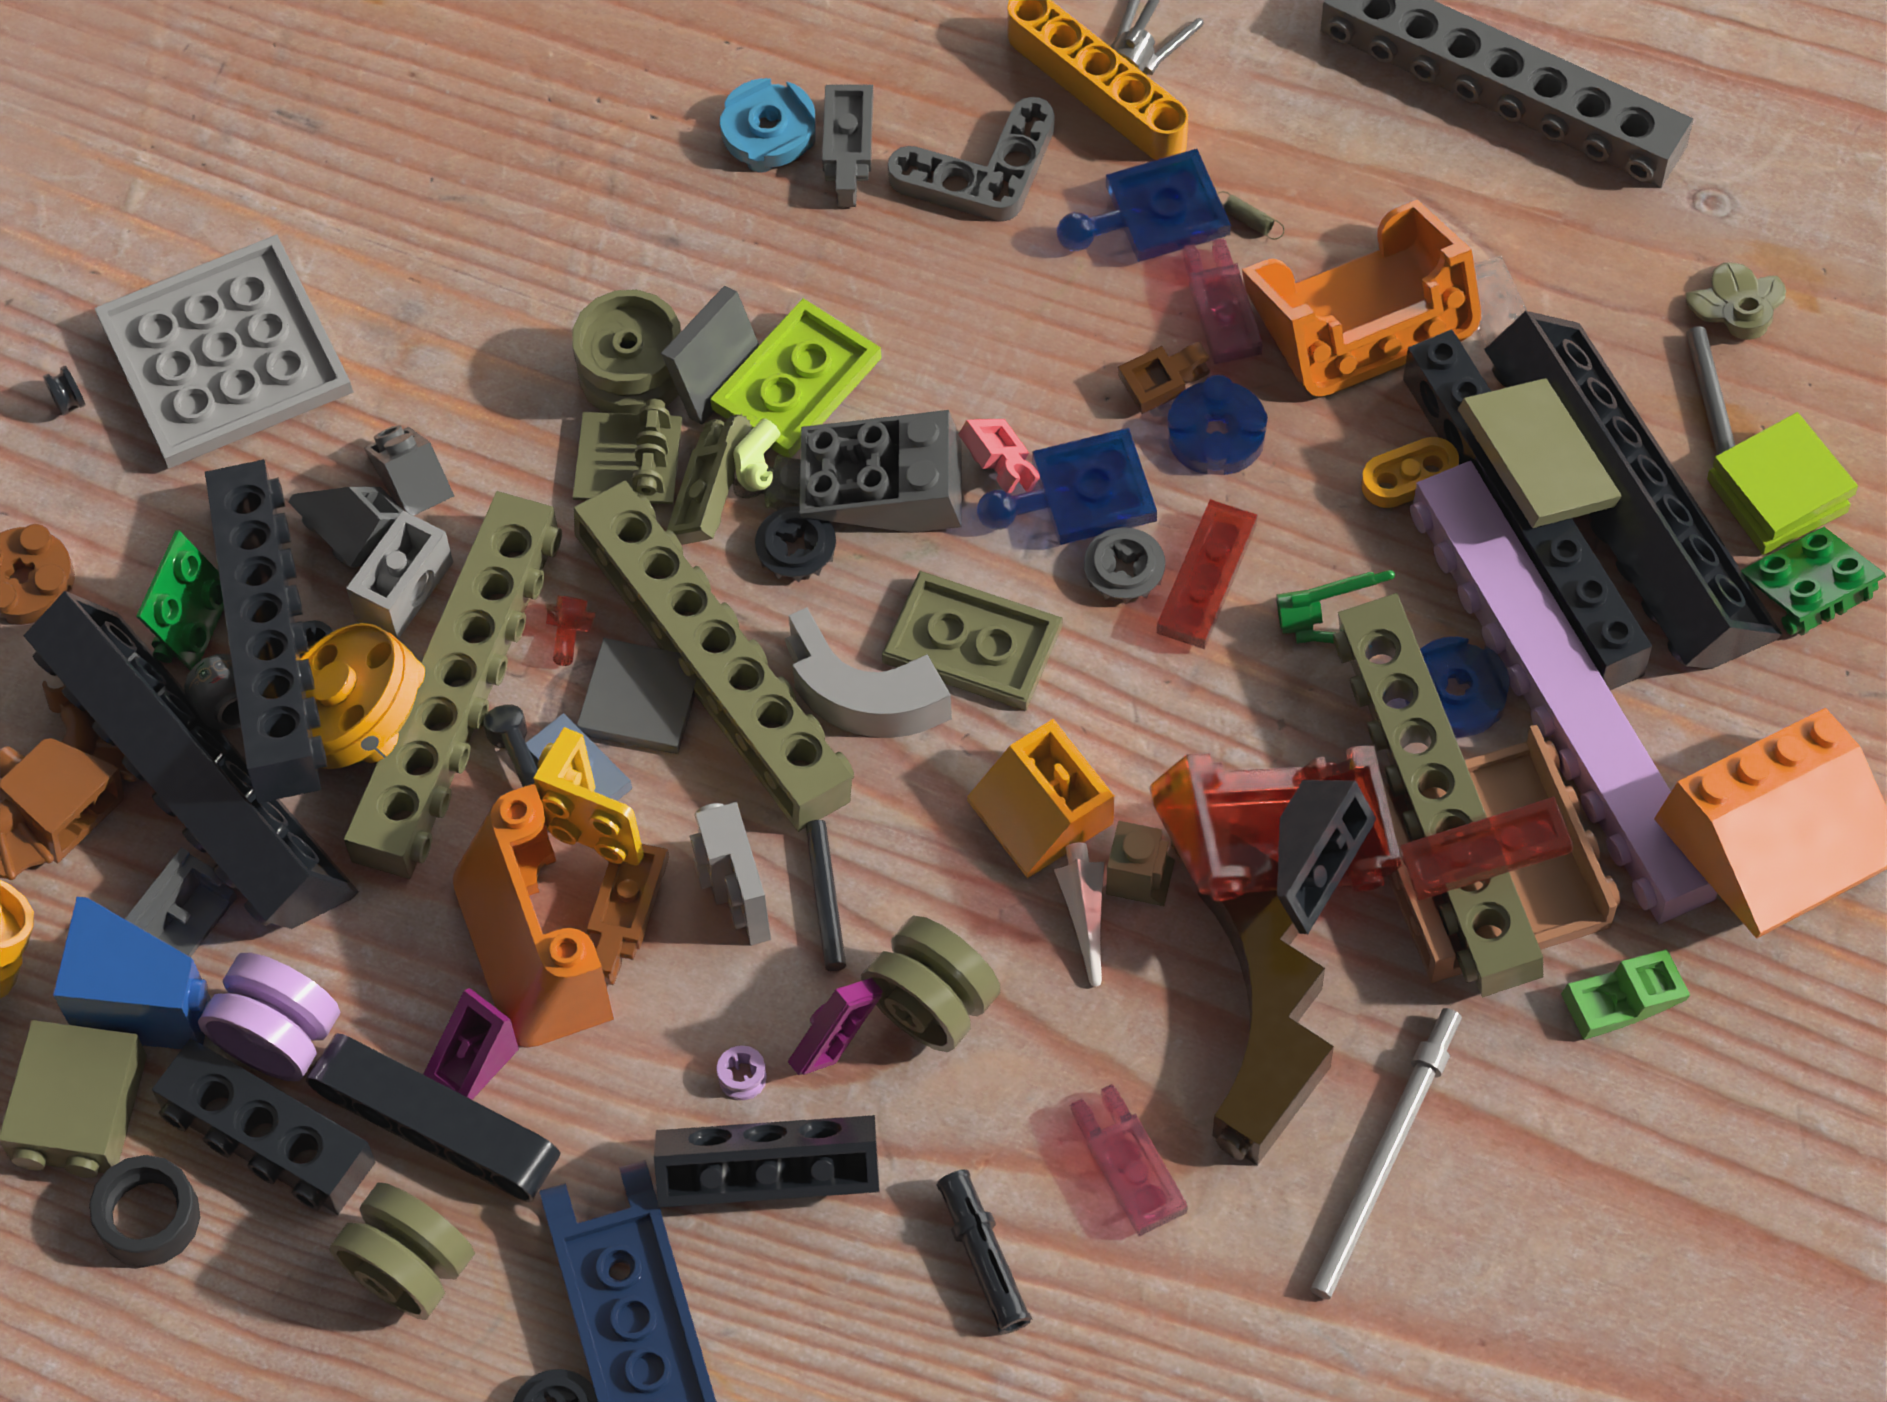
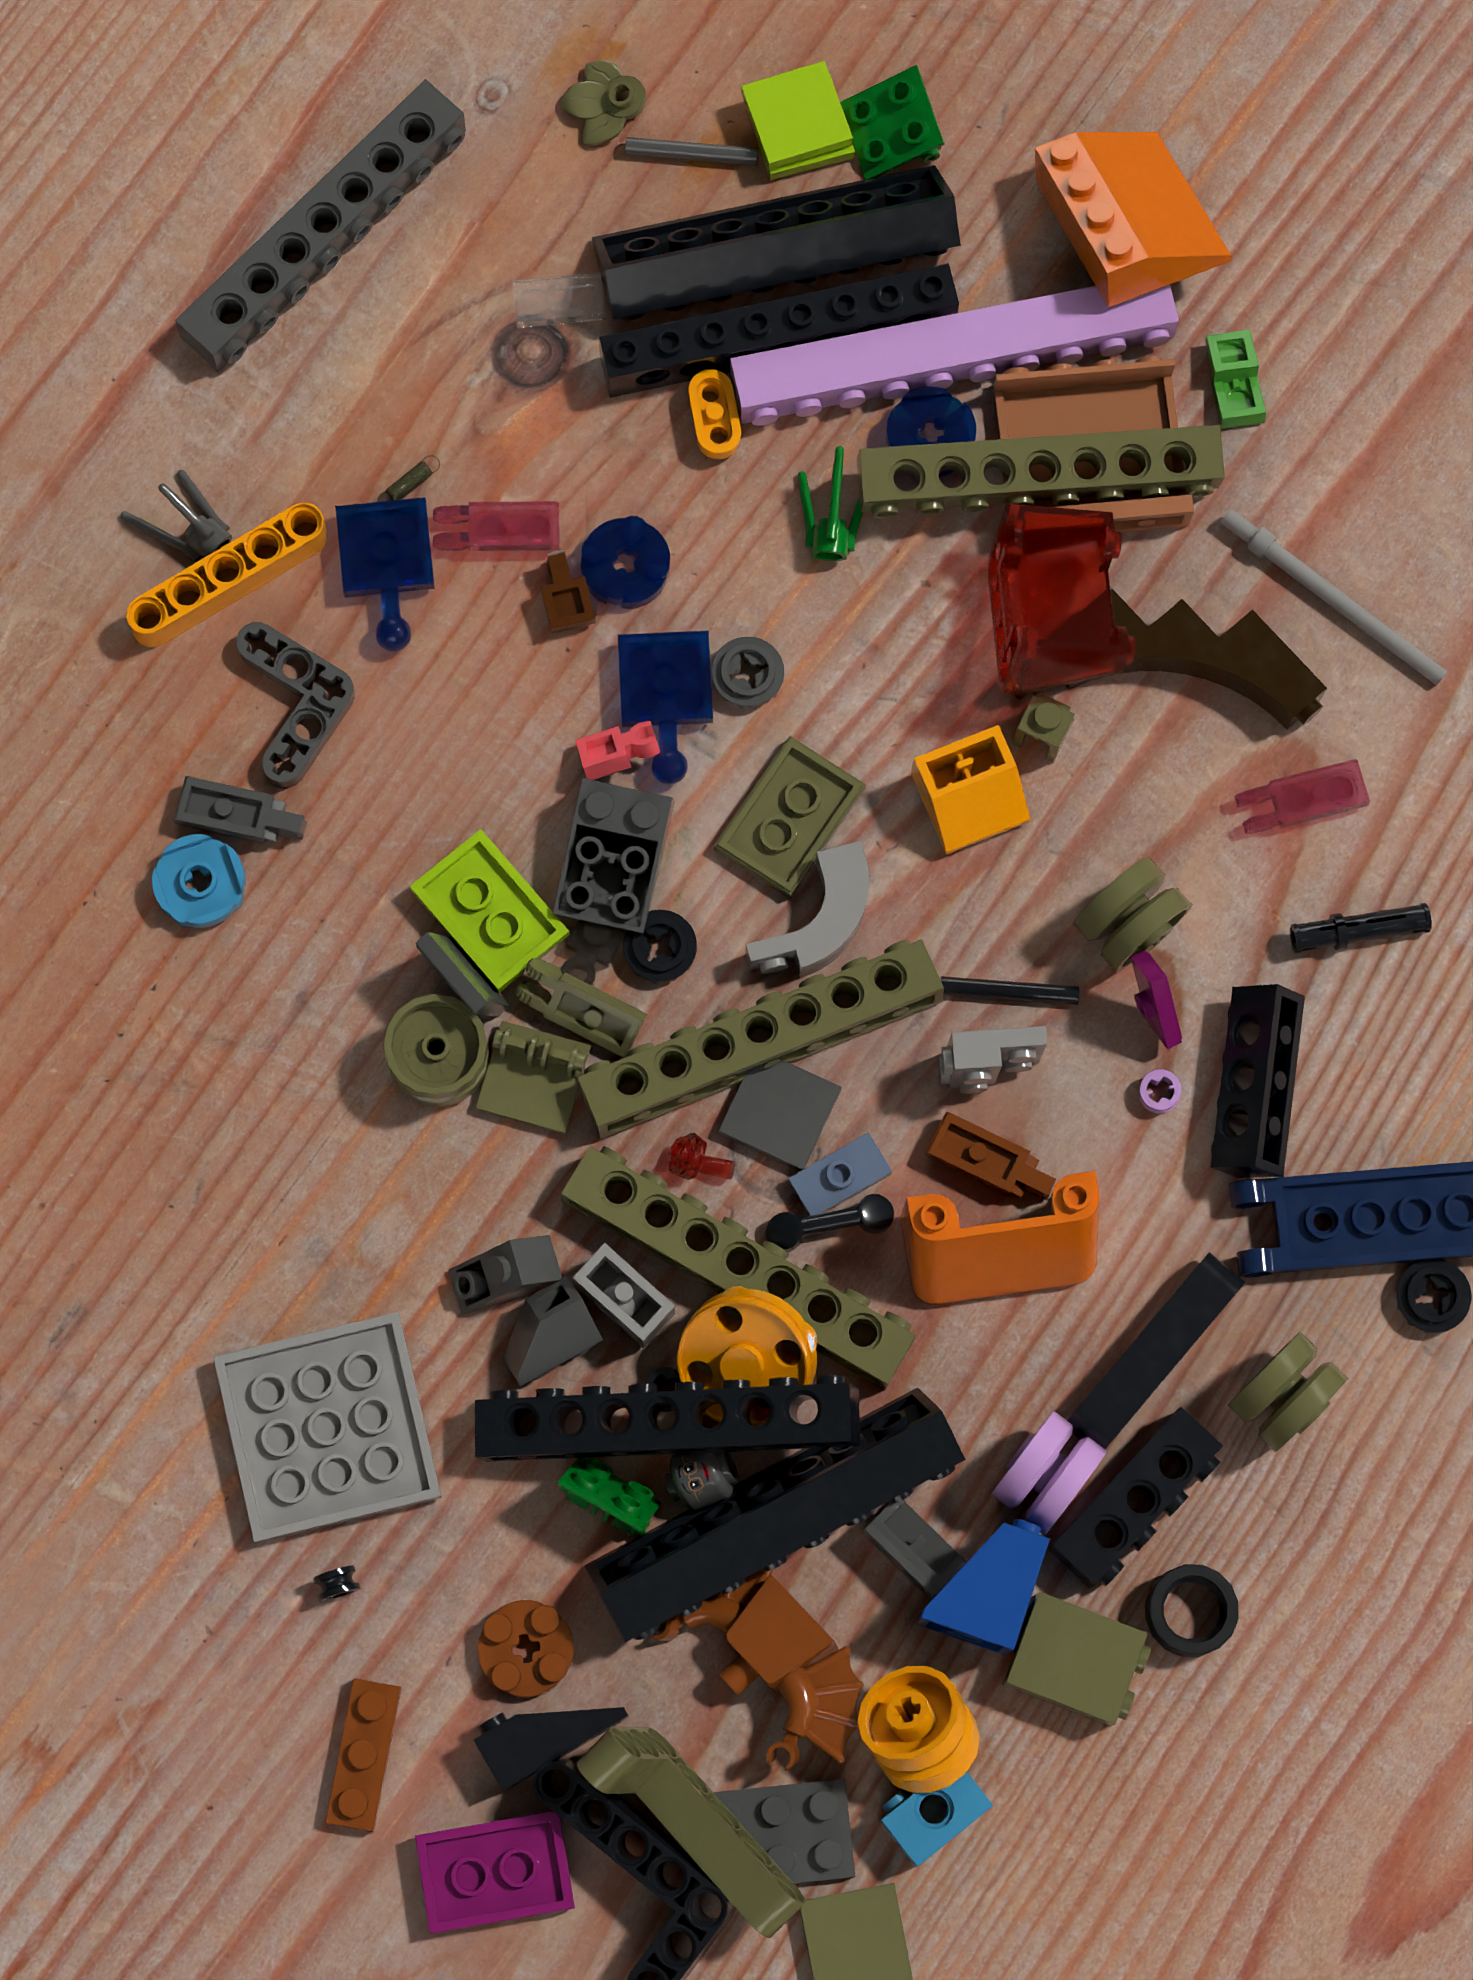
camera: 85 degrees left, 15 degrees up
magenta slope [423,988,519,1100] -> none
yellow bracket [533,727,644,866] -> none
yellowish green arm [733,418,781,492] -> none
white piece [1054,842,1105,987] -> none
clear red plate [1156,499,1258,650] -> none
orange windscreen [1242,199,1481,397] -> none
black slope [1277,780,1377,934] -> none
clear red plate [1400,797,1573,901] -> none
tile [1458,378,1622,528] -> none

